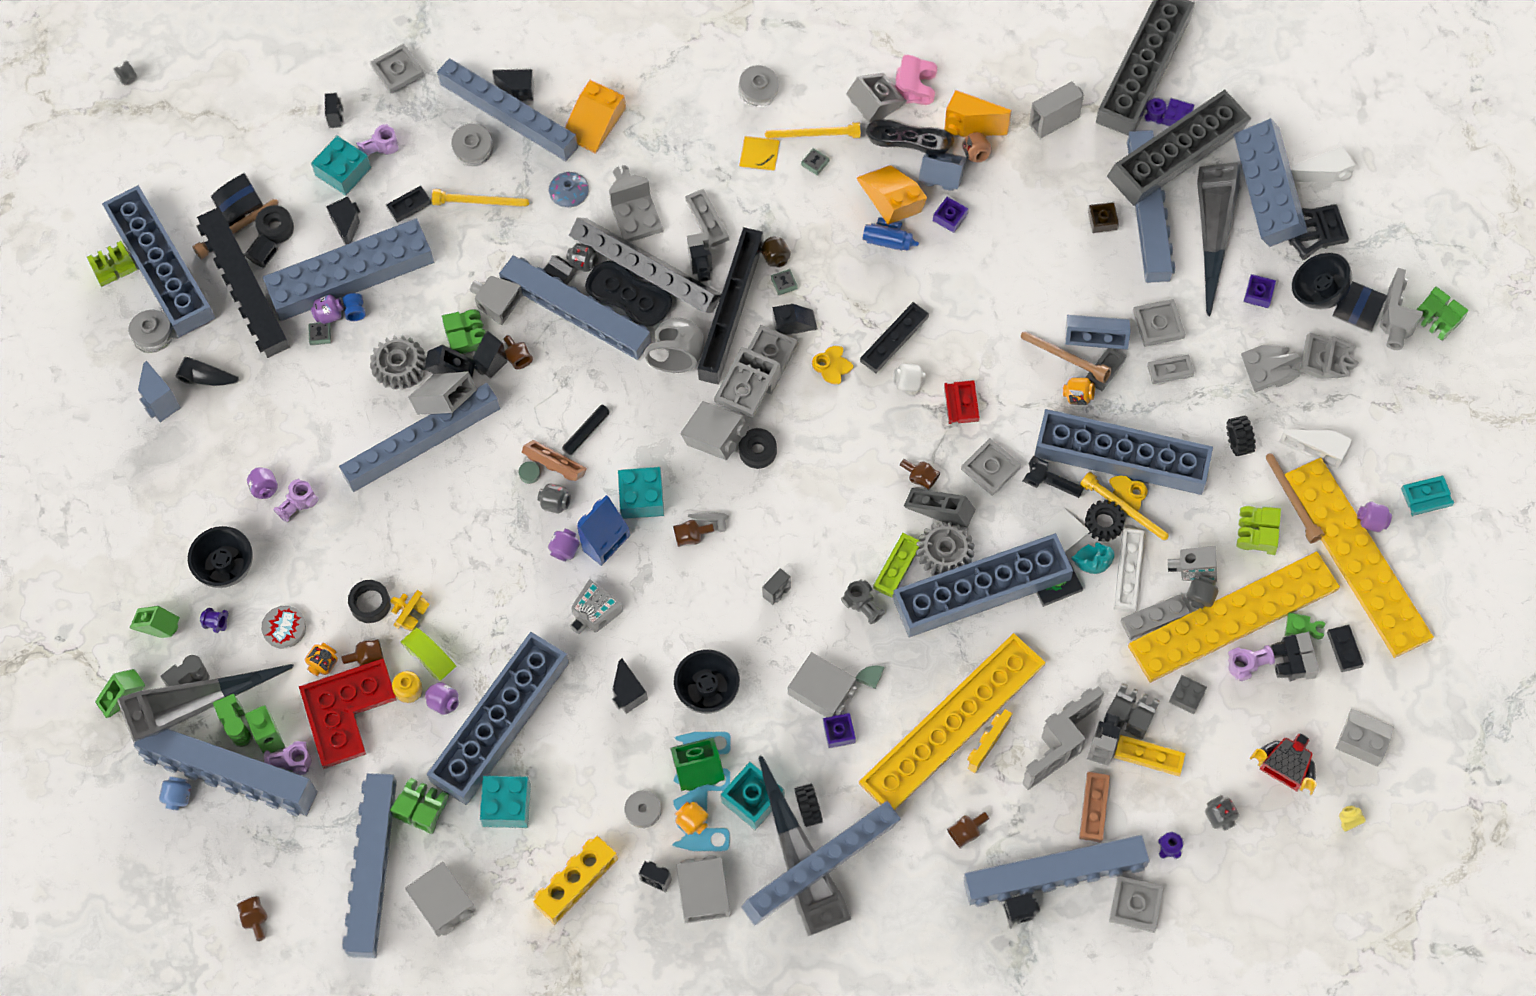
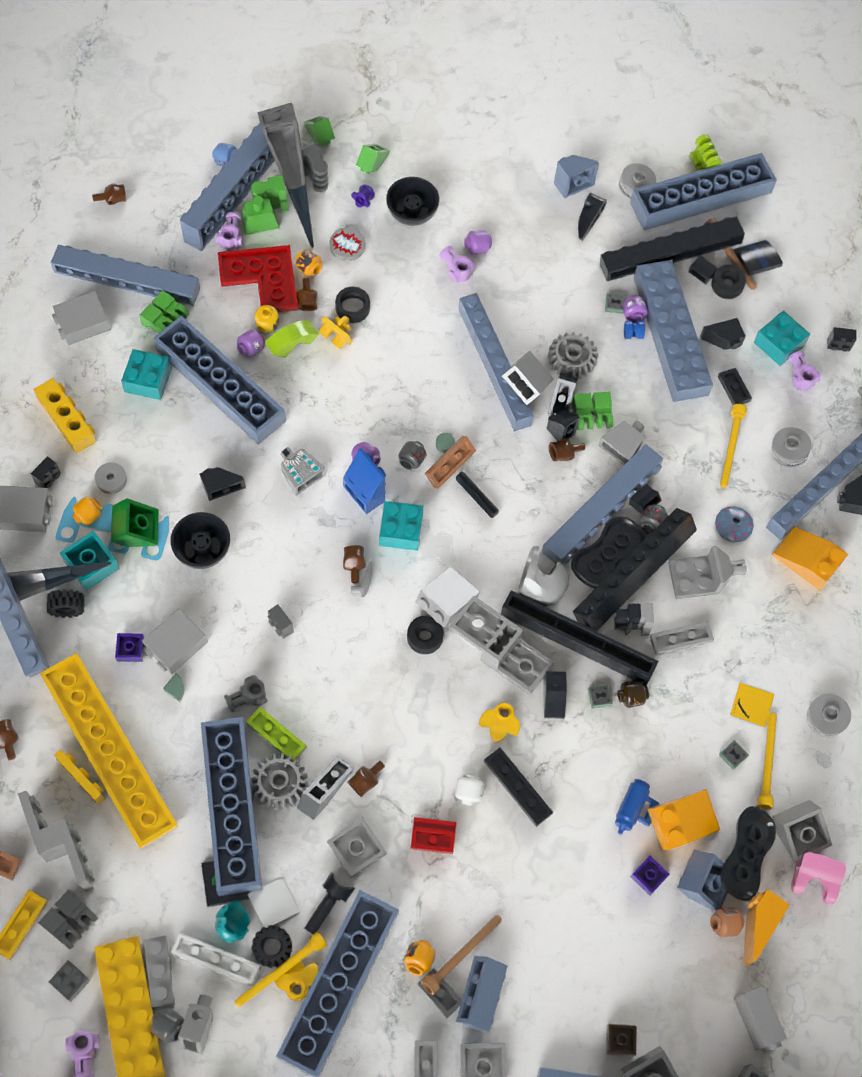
camera: 95 degrees right, 0 degrees up
hips [1087,713,1121,766] -> none

